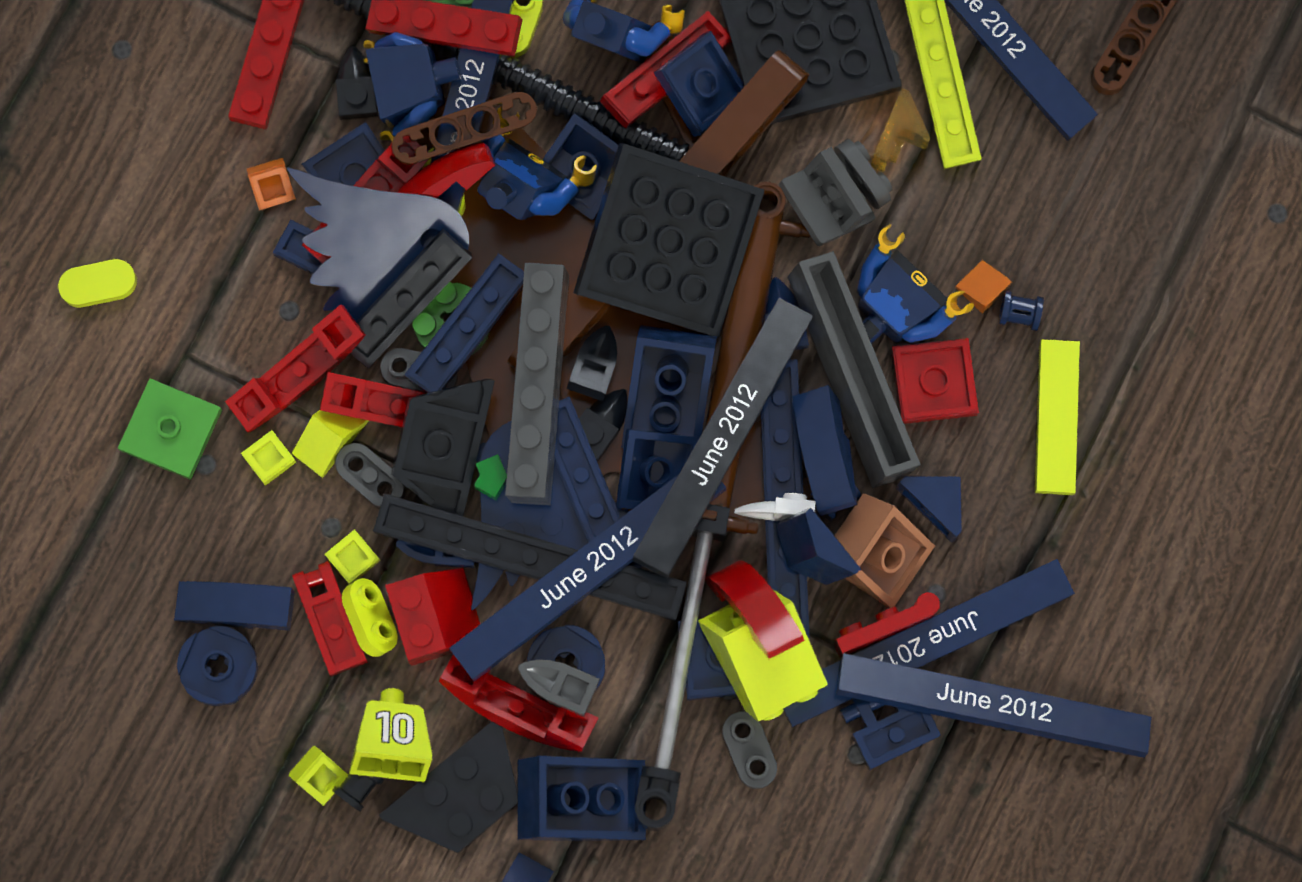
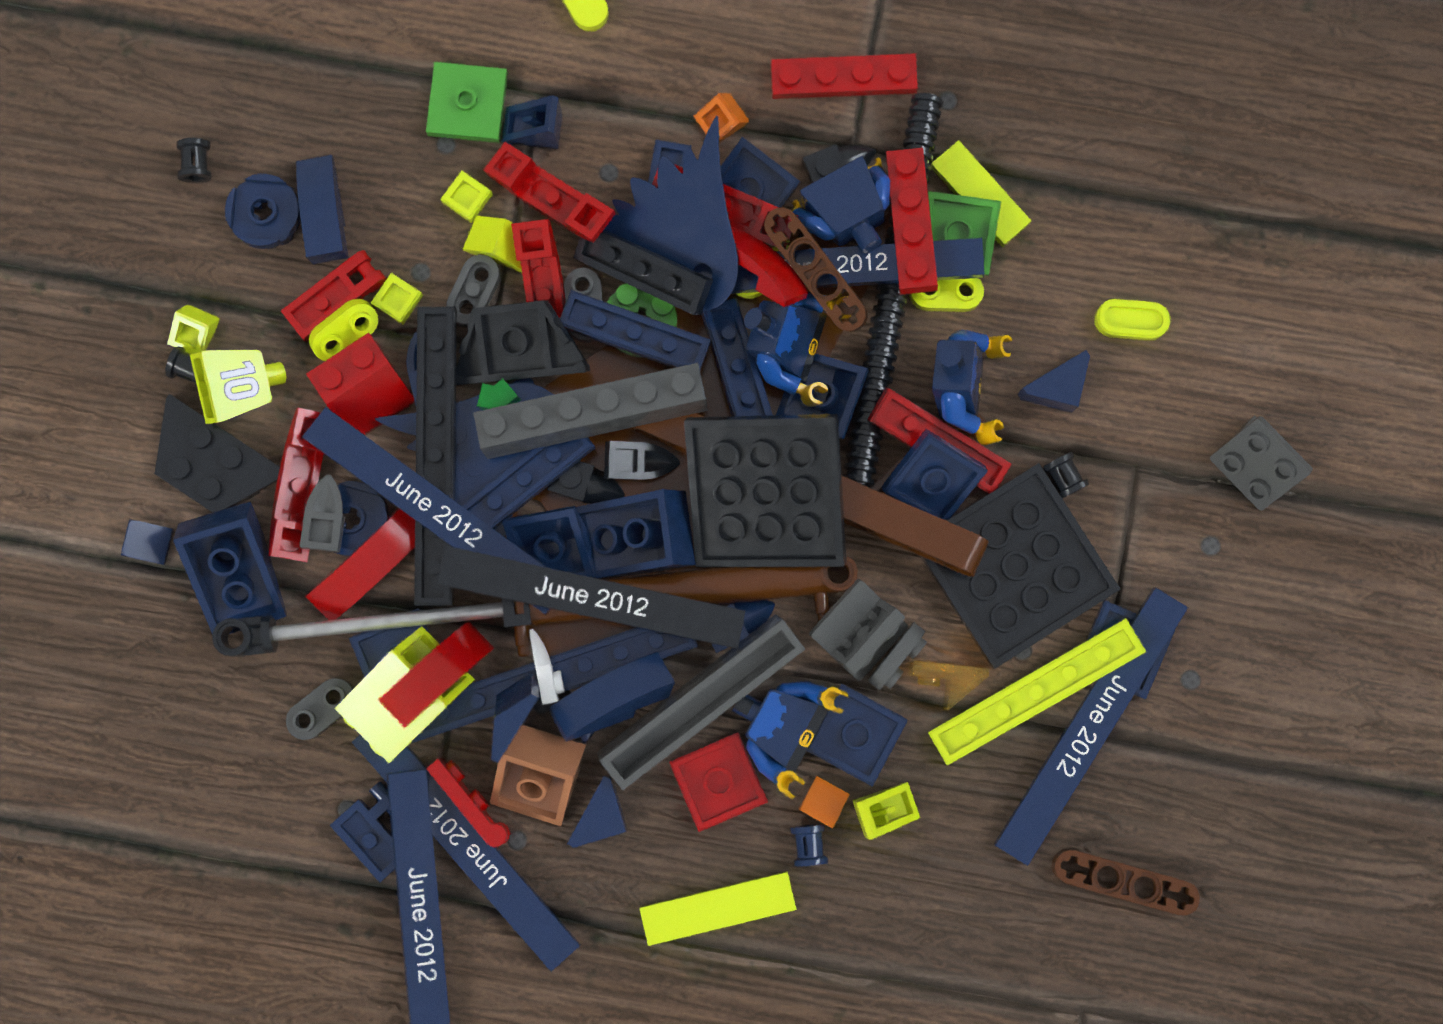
camera: 75 degrees right, 5 degrees up
none -> black bush [176,138,212,183]
none -> red slope [305,508,415,620]
none -> dark blue slope [502,95,562,149]
none -> dark blue tile [701,298,773,416]
none -> dark blue plate [807,683,908,787]
none -> neon yellow slope [852,782,920,840]

